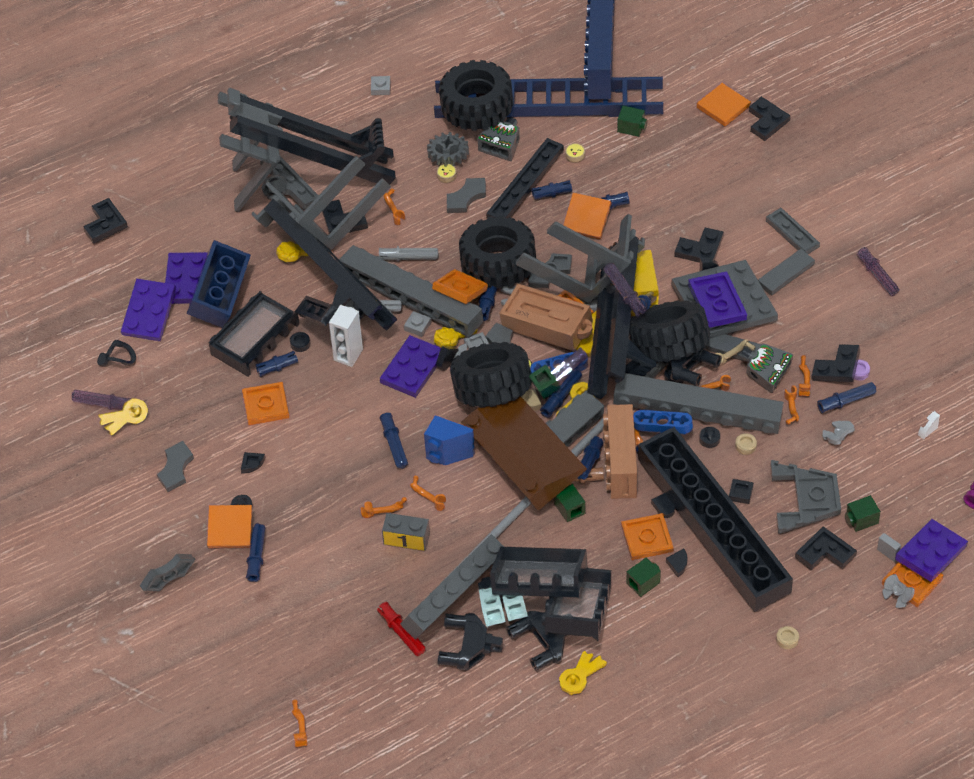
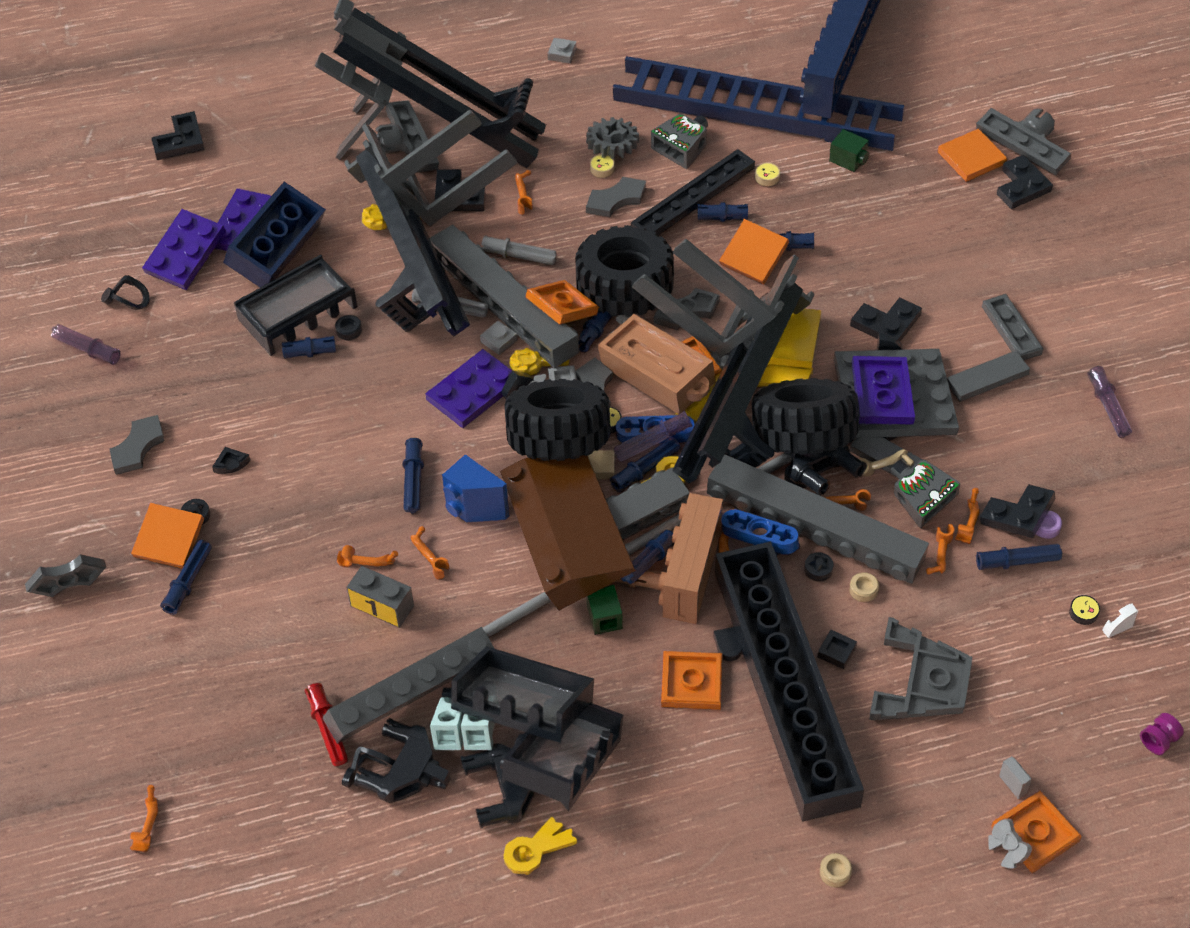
camera: 15 degrees right, 0 degrees up
yellow piece [98,398,148,435] -> none
orange tile [242,382,289,425] -> none
black plate [294,296,337,326] -> none
white brick [329,305,363,367] -> none
black tyre [439,60,513,131] -> none
dark green brick [529,364,561,399] -> none
clear purple axle [604,263,647,317] -> none
dark green brick [626,557,661,597] -> none
dark blue axle [633,292,657,312] -> none
black tile [666,548,688,577] -> none
black plate [795,526,857,570] -> none
light grey piece [823,421,855,445] -> none
dark green brick [845,495,881,532] -> none
dark purple plate [895,519,968,582] -> none
none -> black piece [342,746,395,788]
none -> dark grey plate [976,108,1071,175]
none -> tile [1069,595,1100,625]

